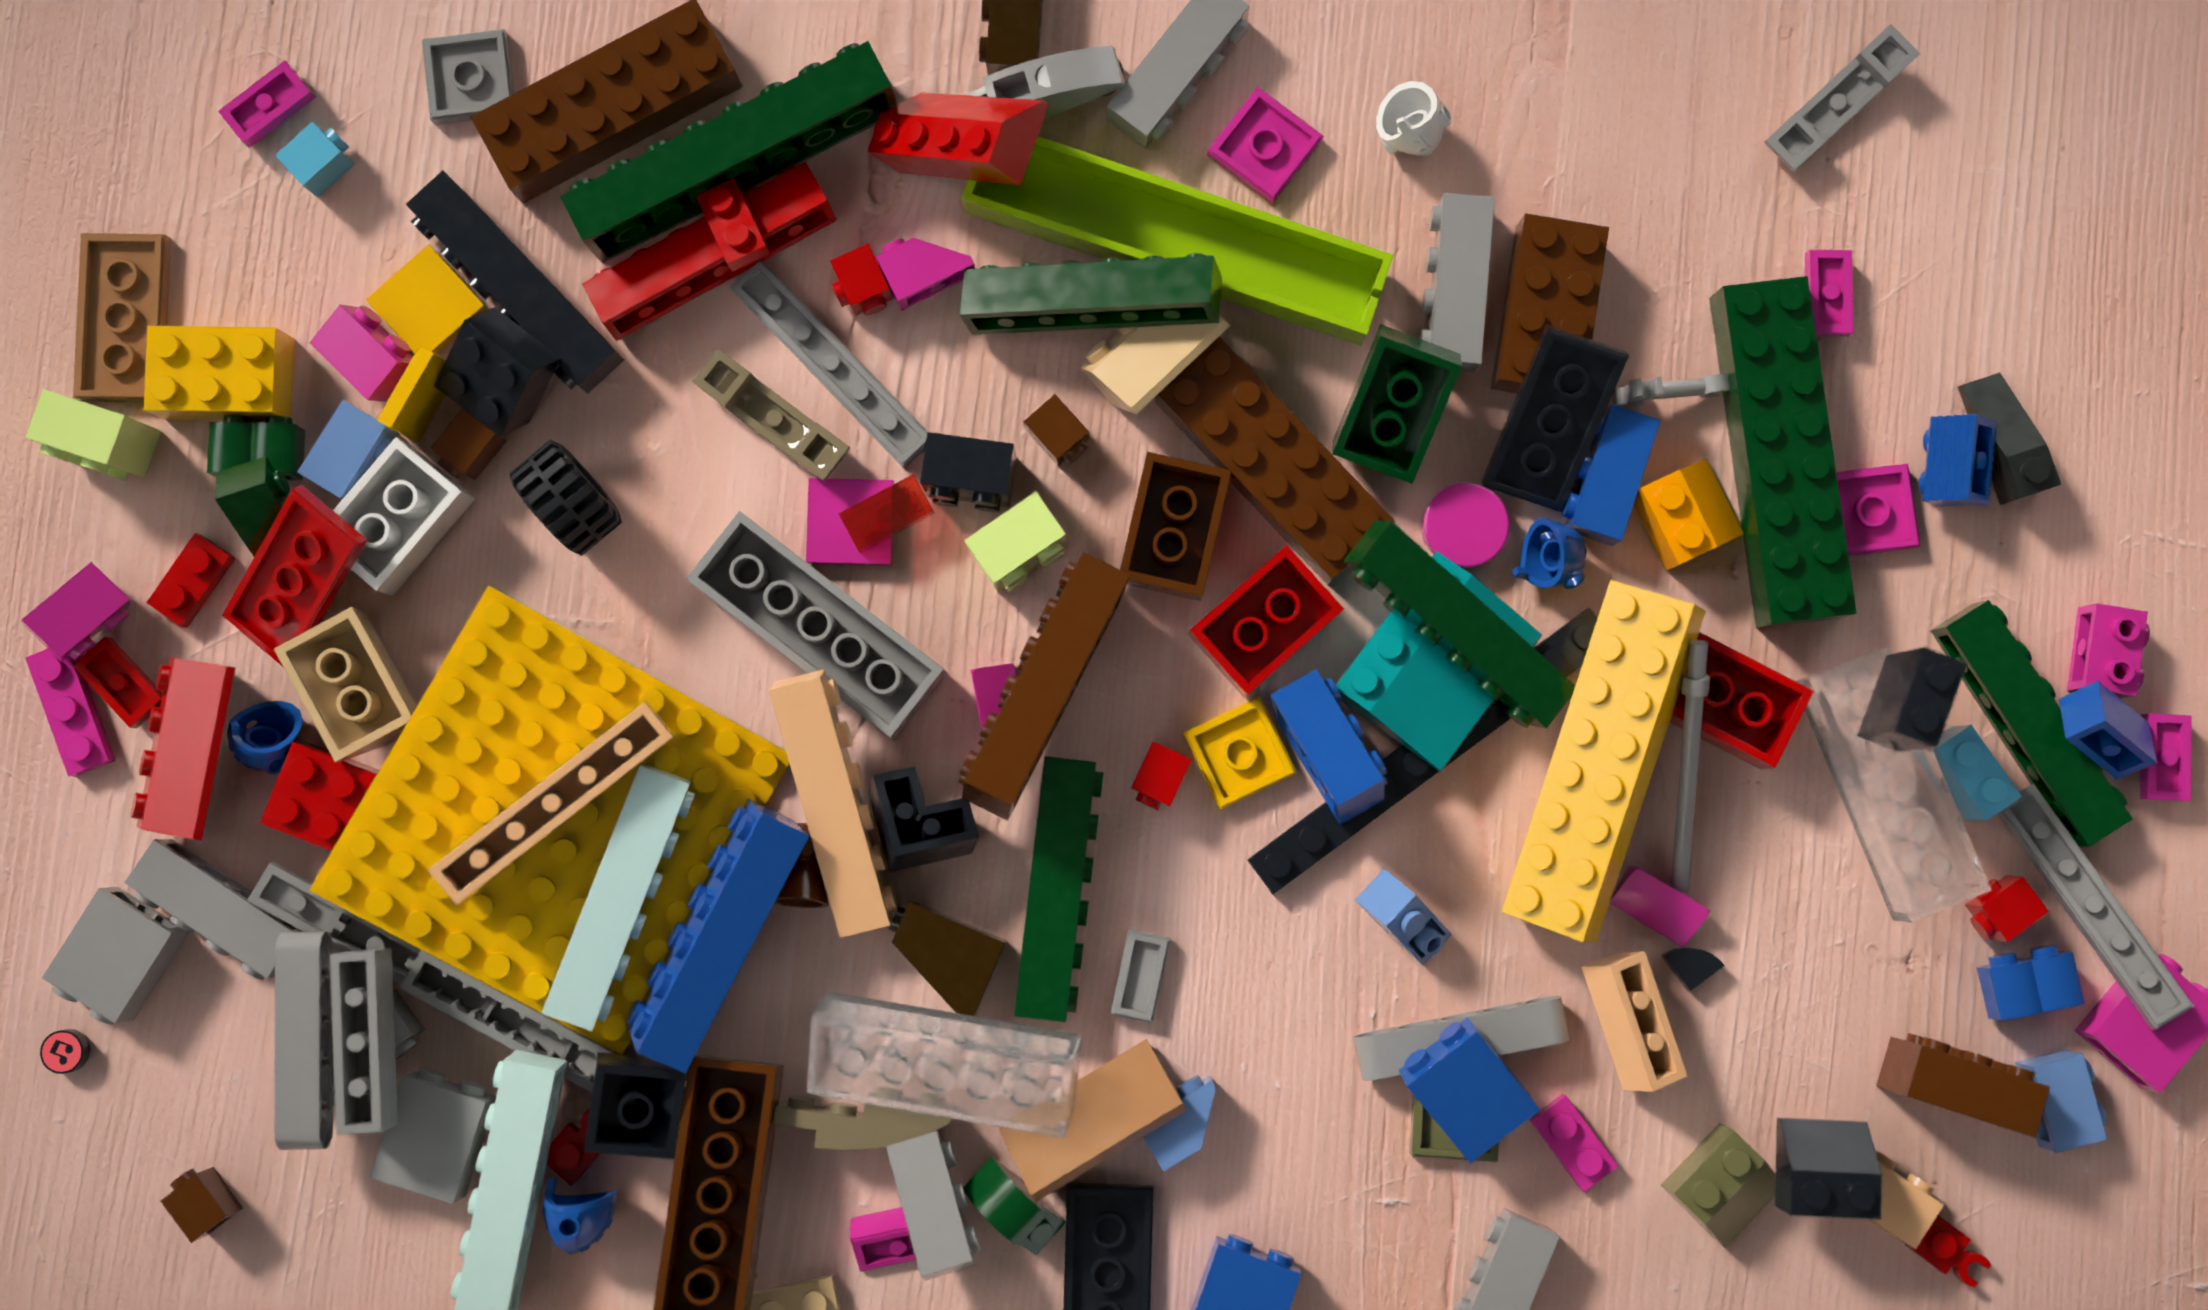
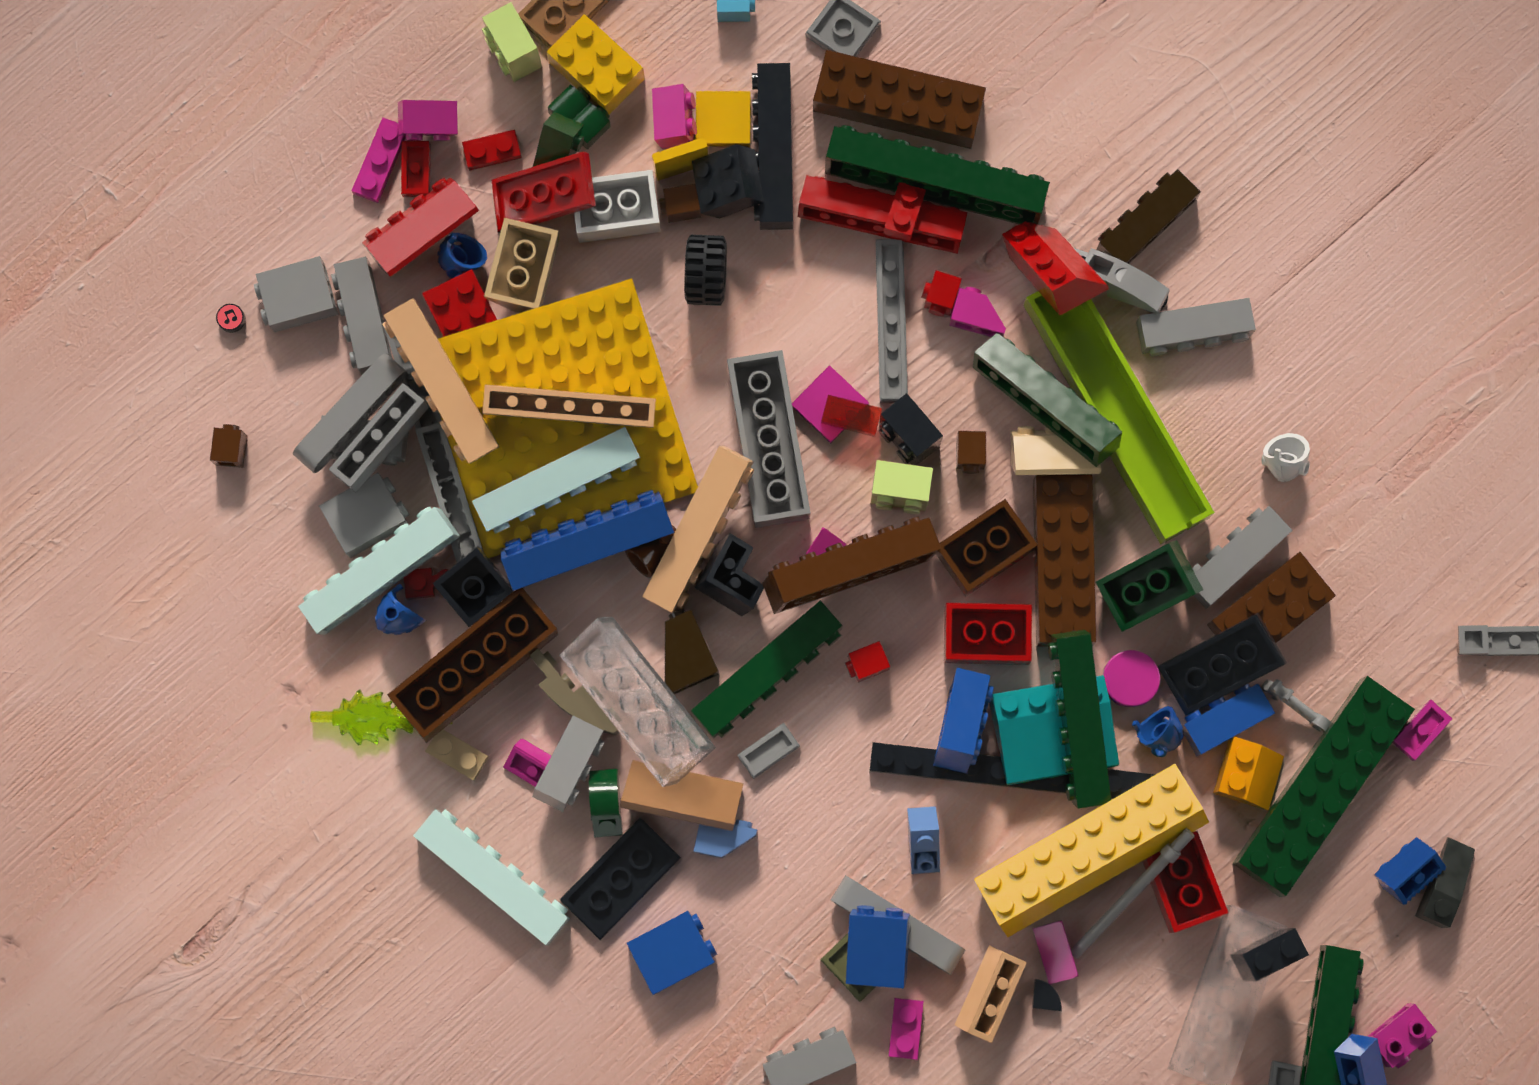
camera: 45 degrees right, 5 degrees down
medium blue brick [297,400,399,499] -> none
dark tan slope [692,349,851,482] -> none
yellow tile [1183,696,1297,810] -> none
dark pink tile [1206,86,1324,205] -> none
dark pink tile [1836,463,1921,557] -> none
medium azure brick [1917,724,2022,821] -> none
none -> light nougat brick [383,298,500,464]

